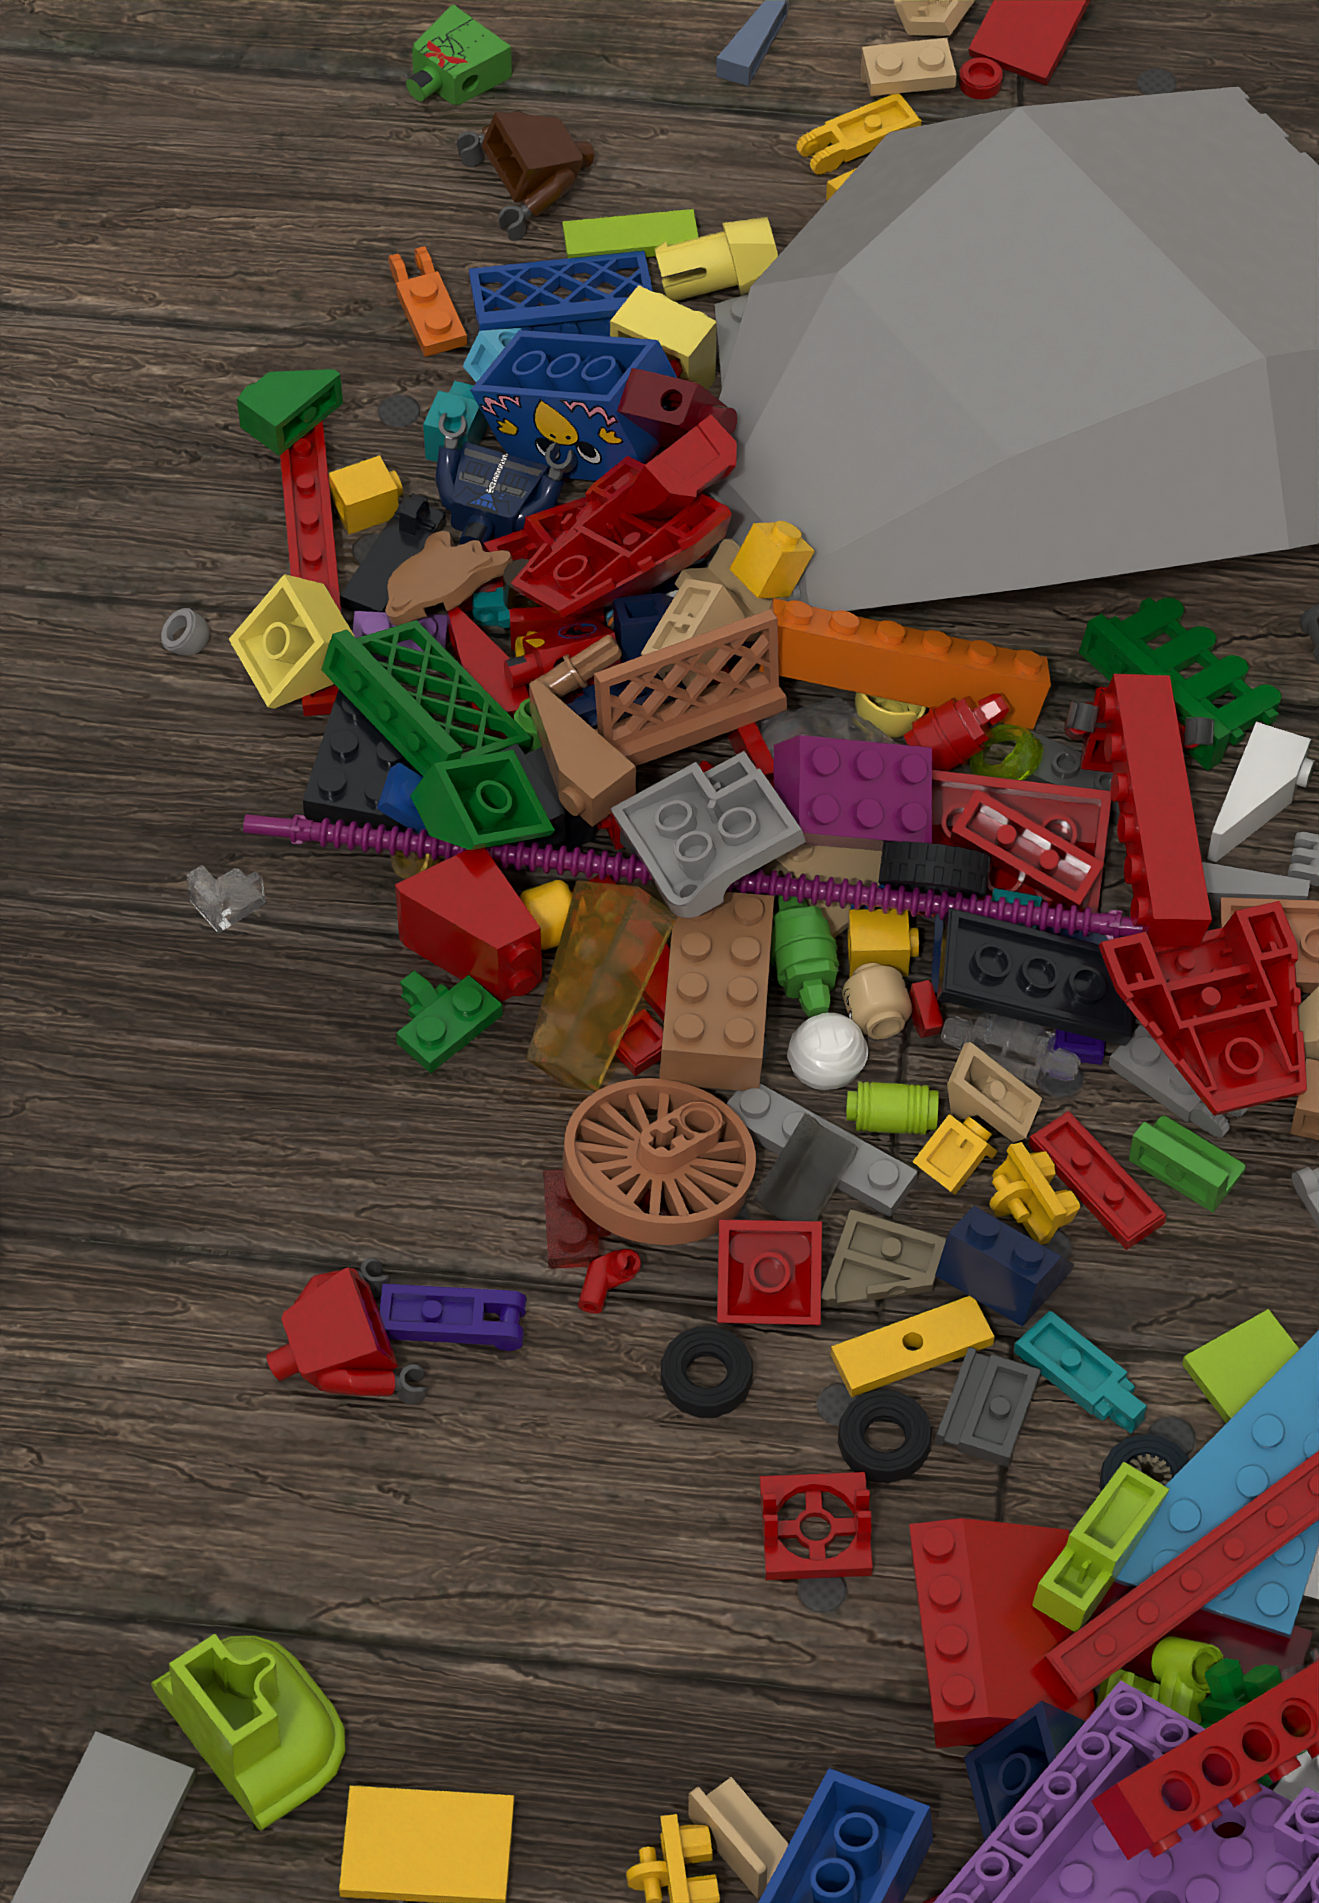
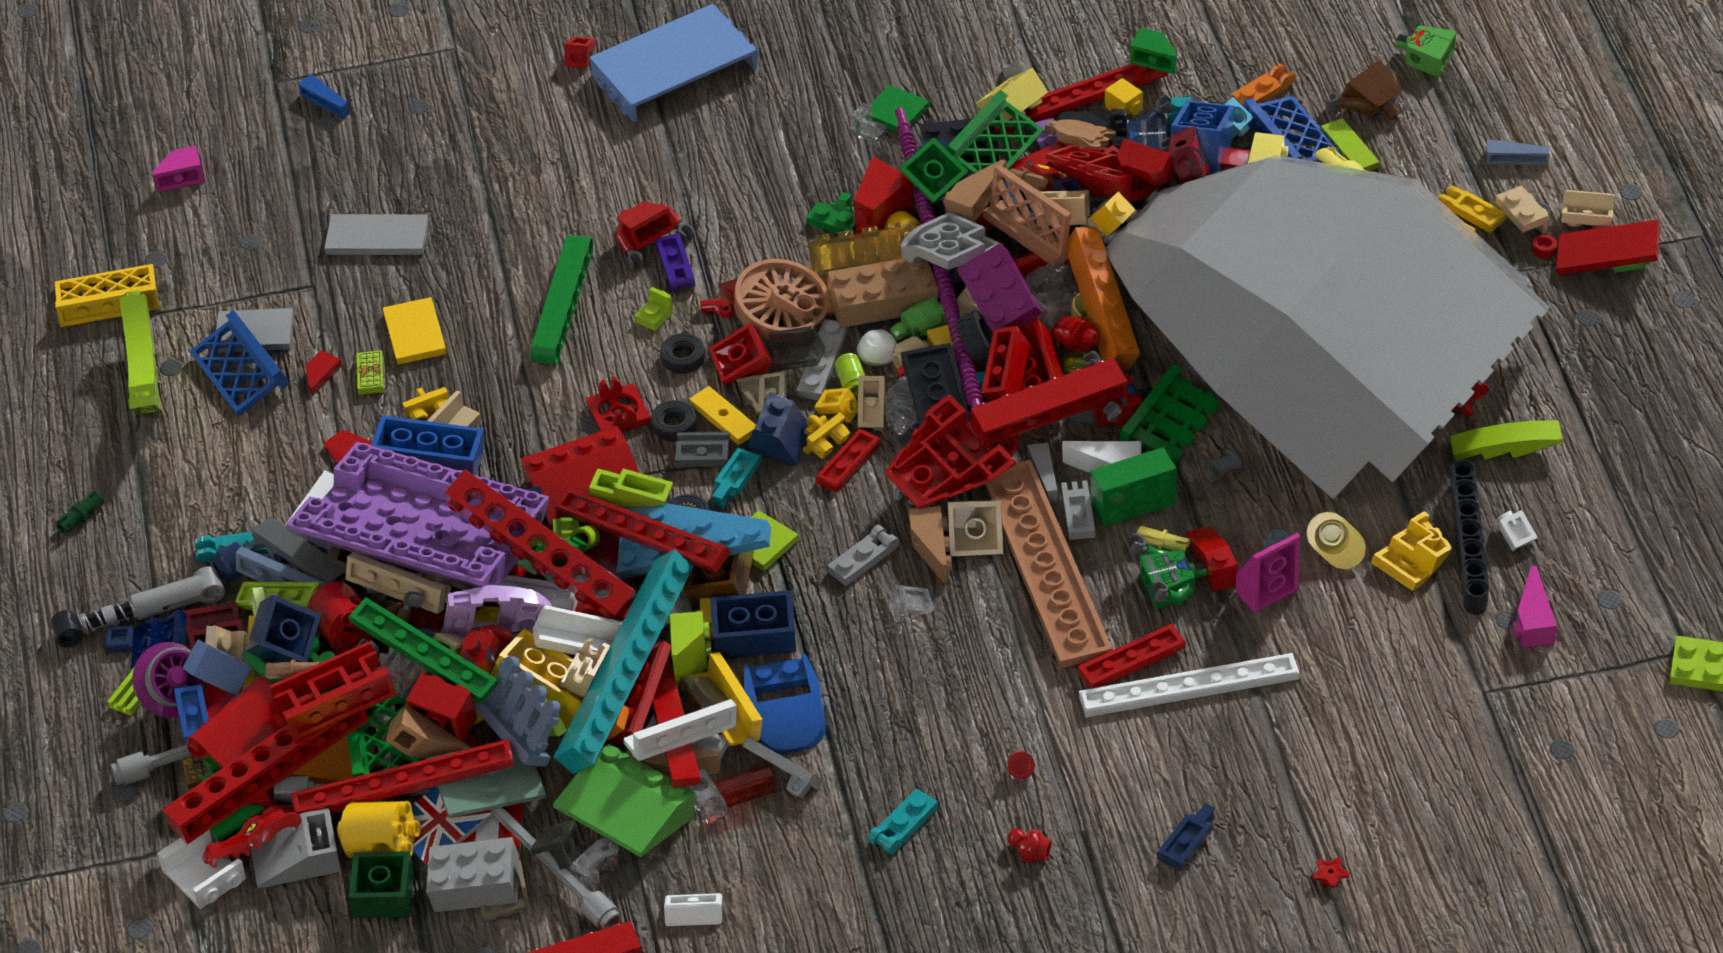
camera: 75 degrees right, 10 degrees down
lime piece [151,1634,345,1831] -> none
bright green panel [1129,1116,1245,1213] -> none
none -> green beam [530,235,594,365]
none -> lime bracket [635,287,673,331]
none -> green tile [863,84,930,133]

